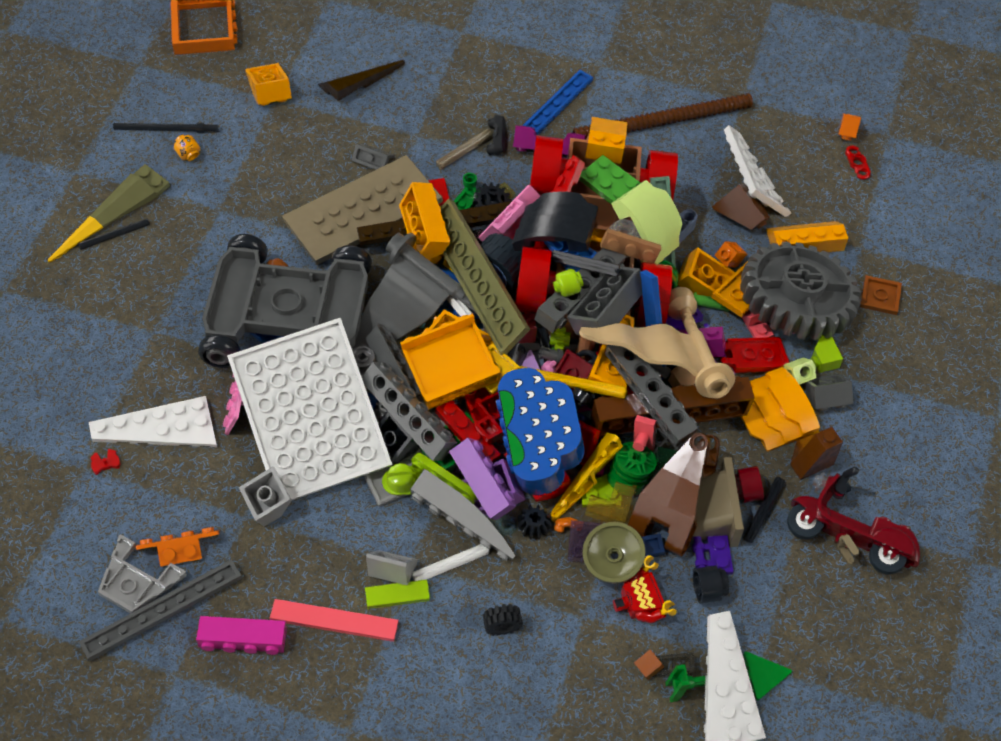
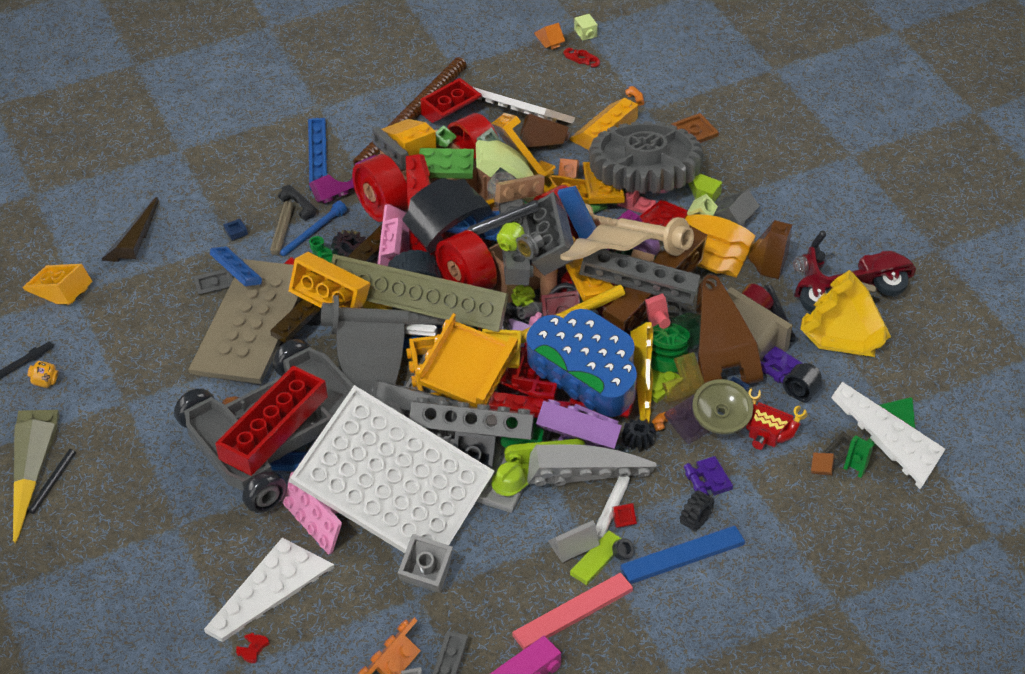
camera: 40 degrees left, 10 degrees down
none -> blue tile [210,246,262,286]
none -> red brick [215,366,328,476]
none -> dark blue plate [223,219,248,241]
none -> blue piece [280,201,347,256]
none -> dark grey plate [372,126,409,170]
none -> red slope [420,78,482,123]
none -> bright green slope [436,125,457,147]
none -> light orange panel [491,113,556,179]
none -> dark grey piece [516,232,544,260]
none -> yellowish green brick [574,14,598,41]
none -> red tile [612,503,637,528]
none -> black tile [612,538,634,560]
none -> blue tile [620,526,745,584]
none -> orange arm [625,86,644,106]
none -> dark purple plate [684,456,733,496]
none -> yellow panel [801,270,891,357]

